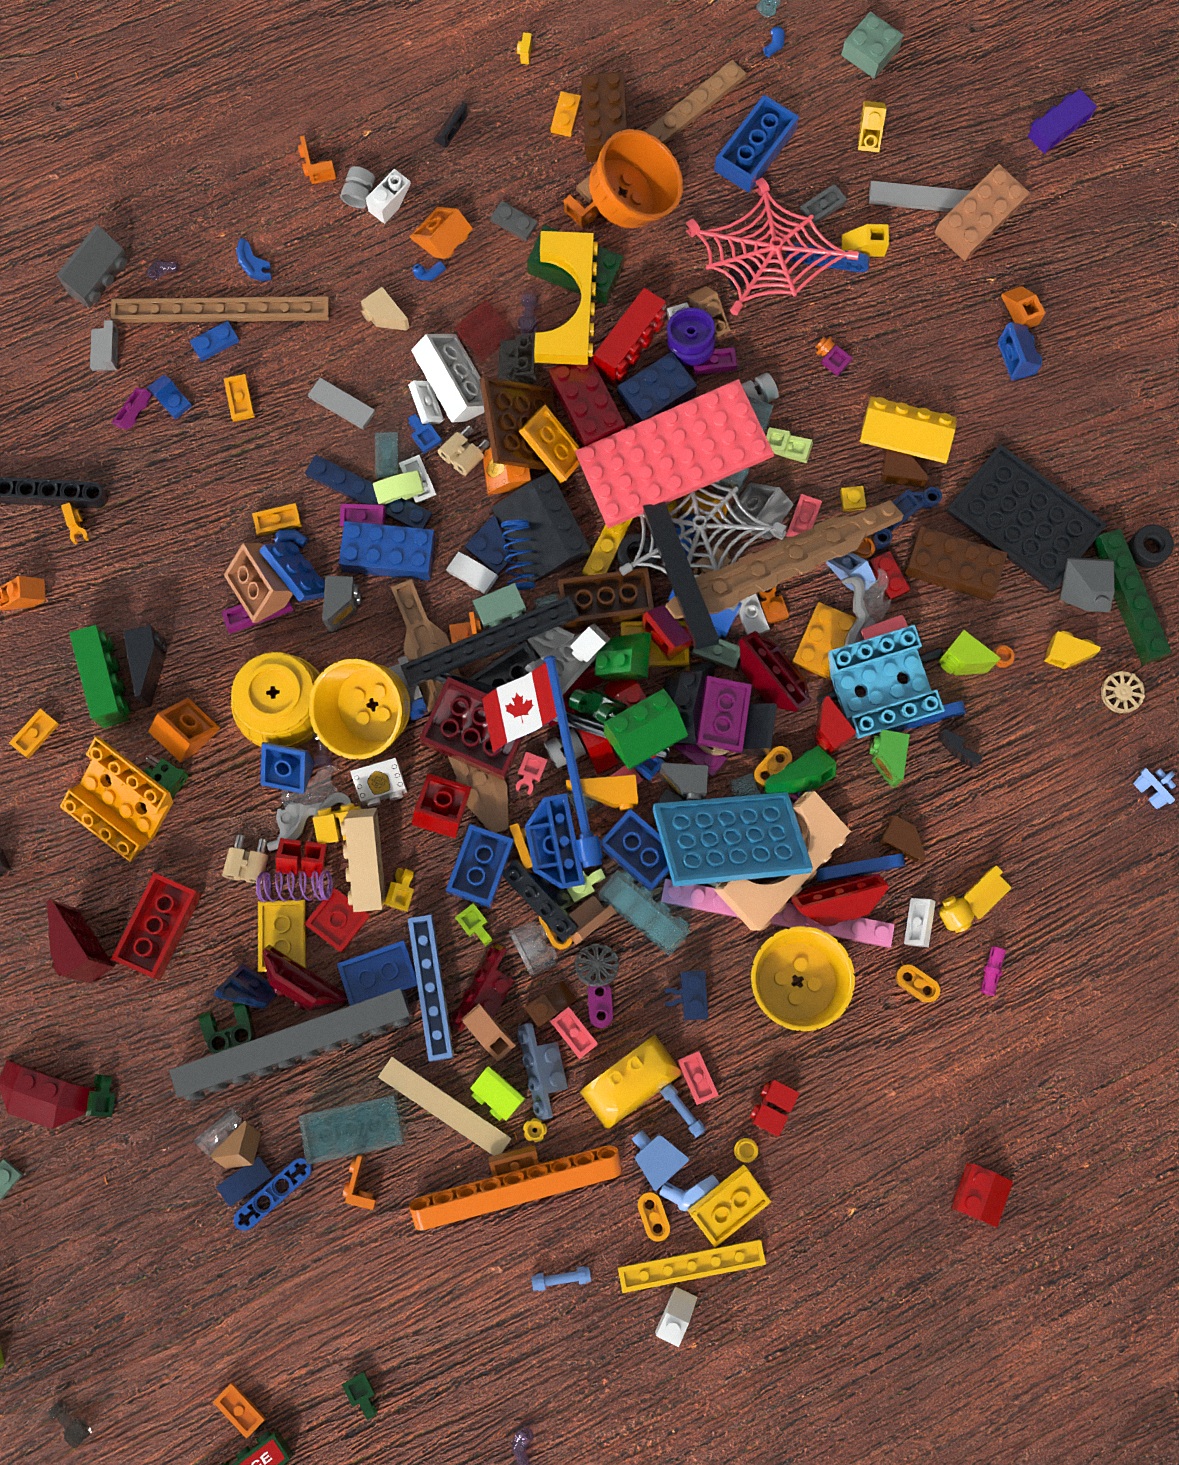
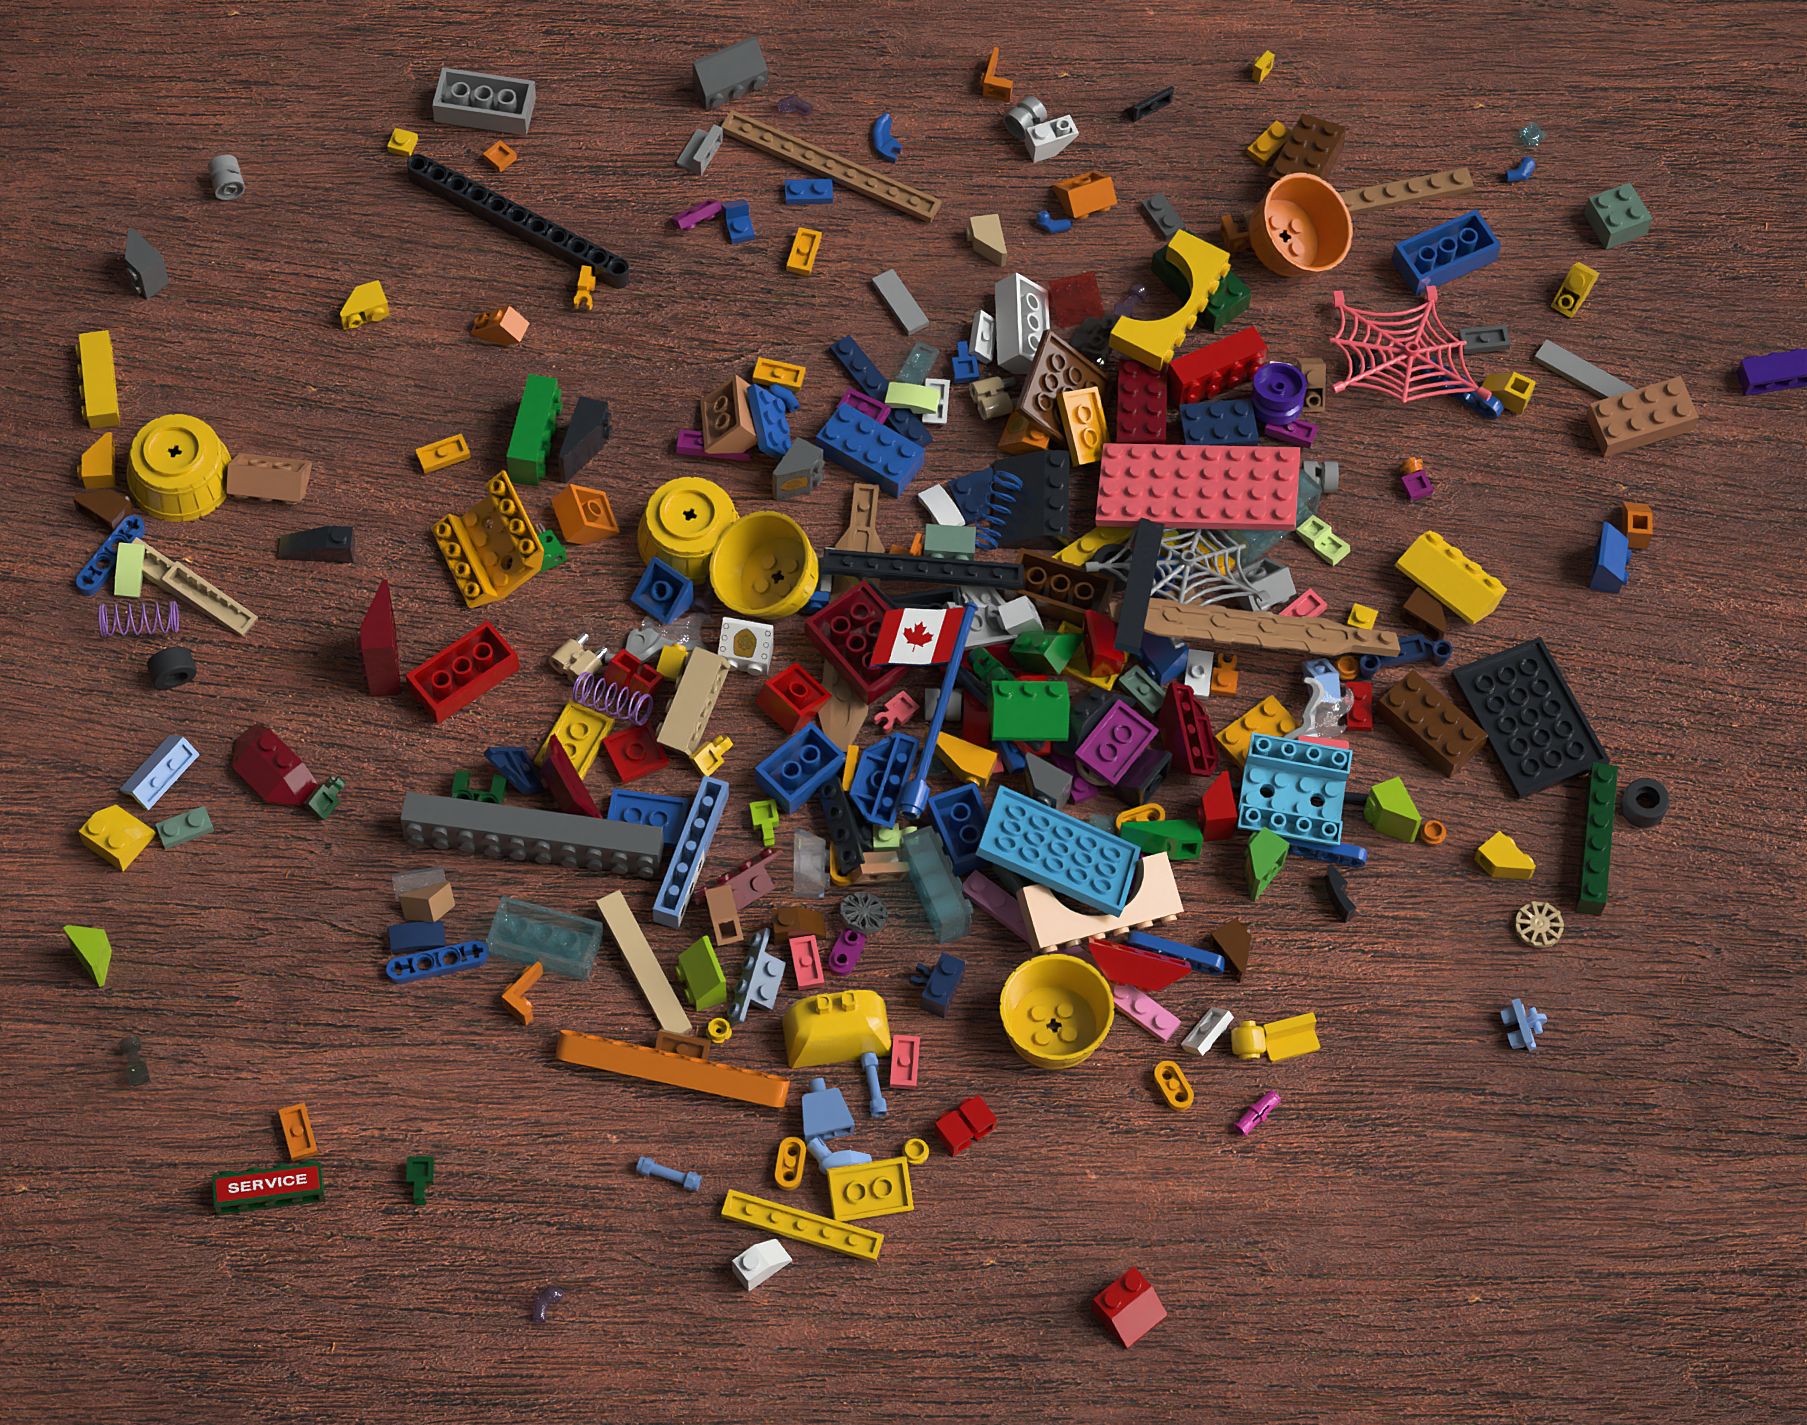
camera: 25 degrees right, 15 degrees down
dark grey slope [1059,557,1114,612] -> none

